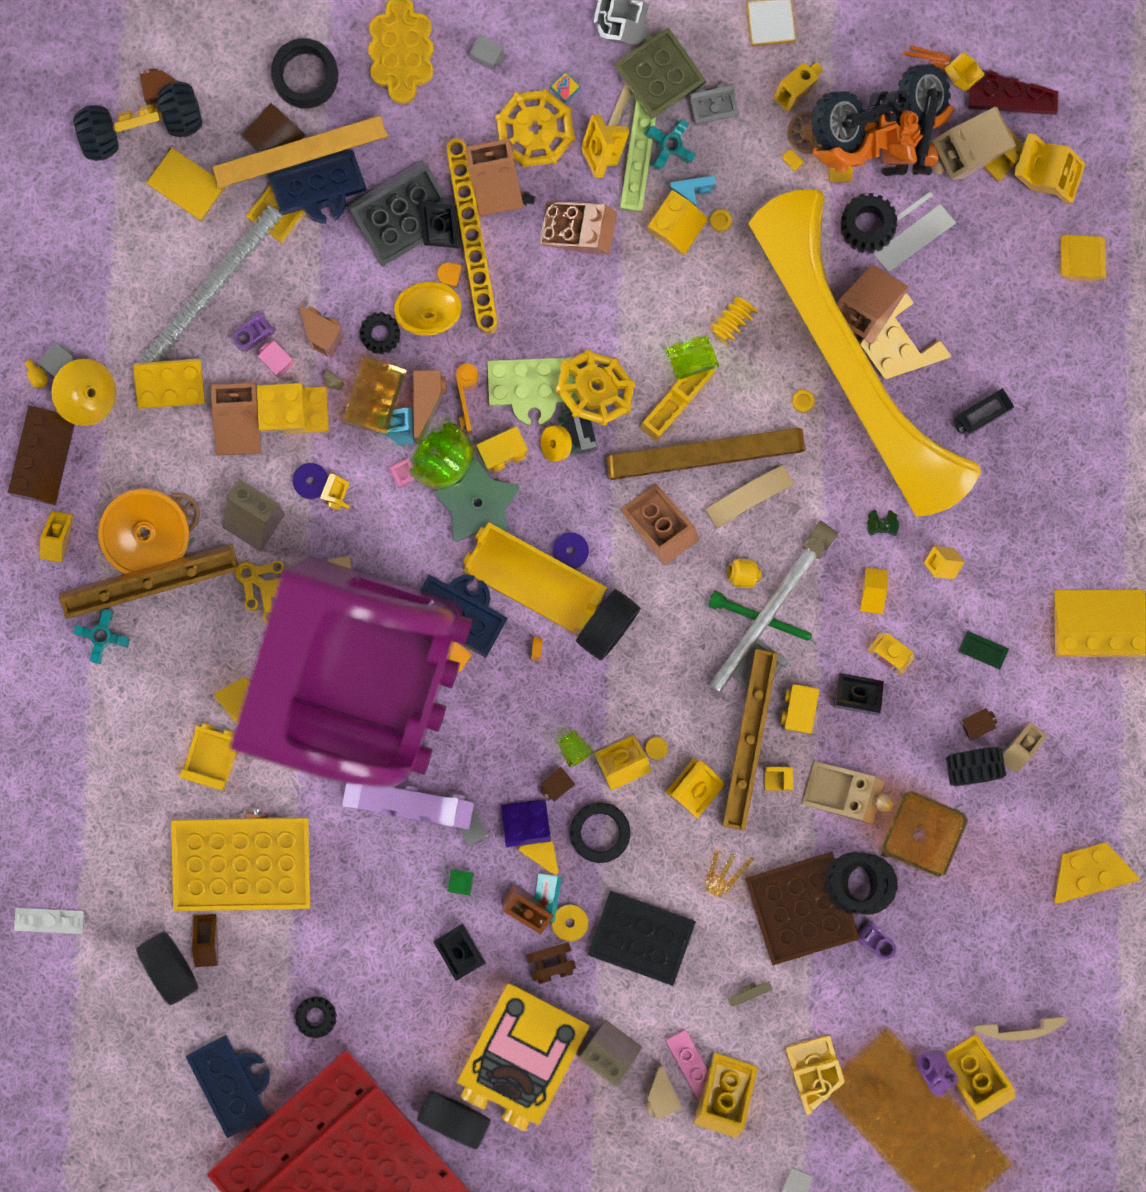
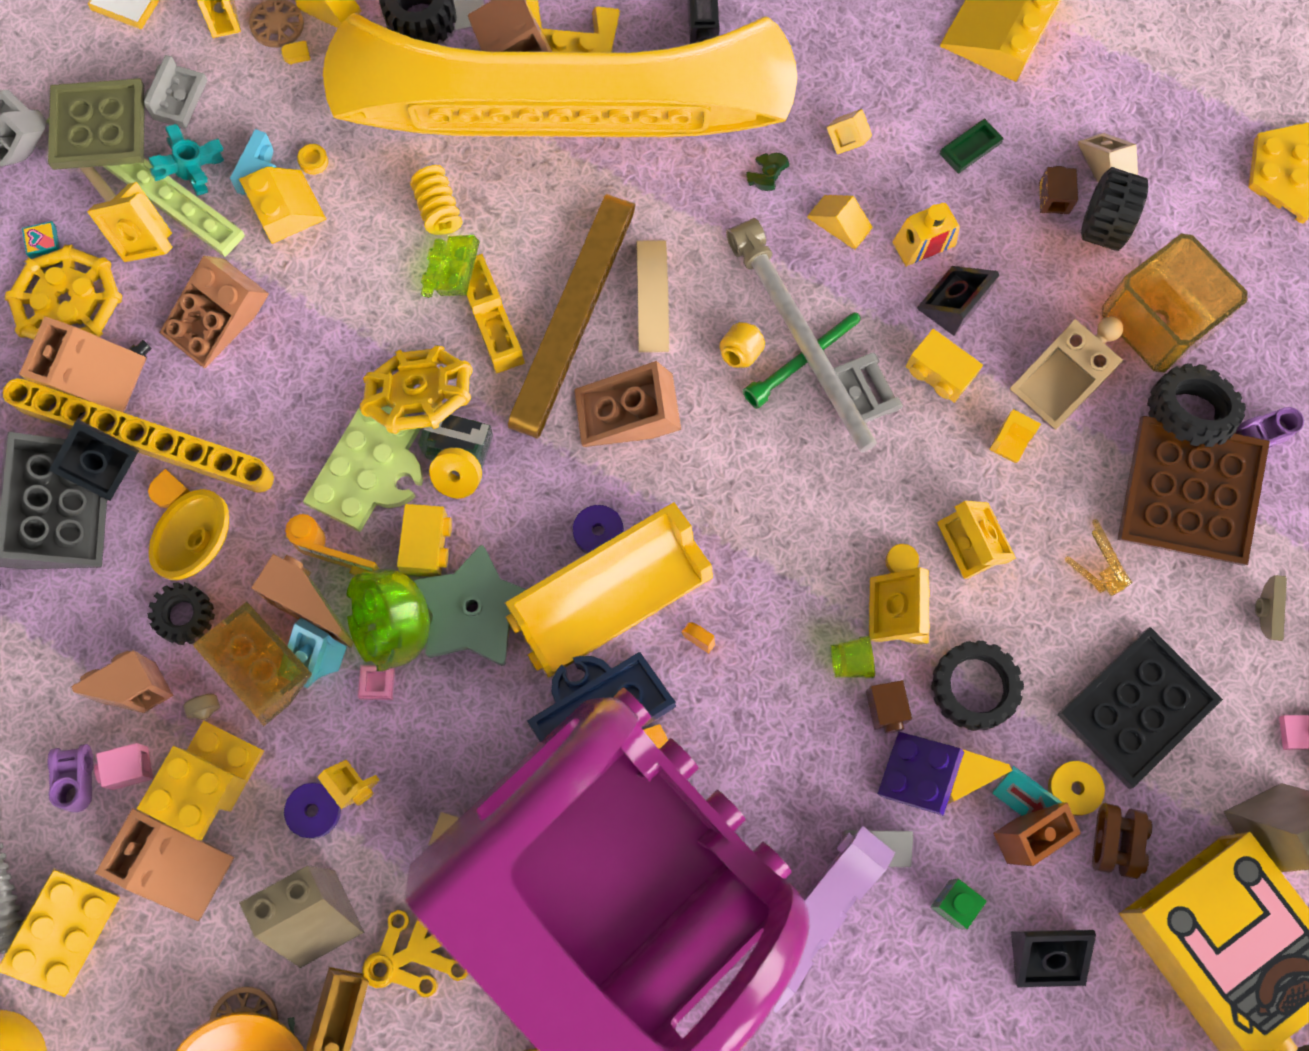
camera: 65 degrees left, 10 degrees down
black tyre [576,589,641,661] -> none
pearl gold tile [722,648,778,831] -> none
yellow tile [792,390,815,413] -> none

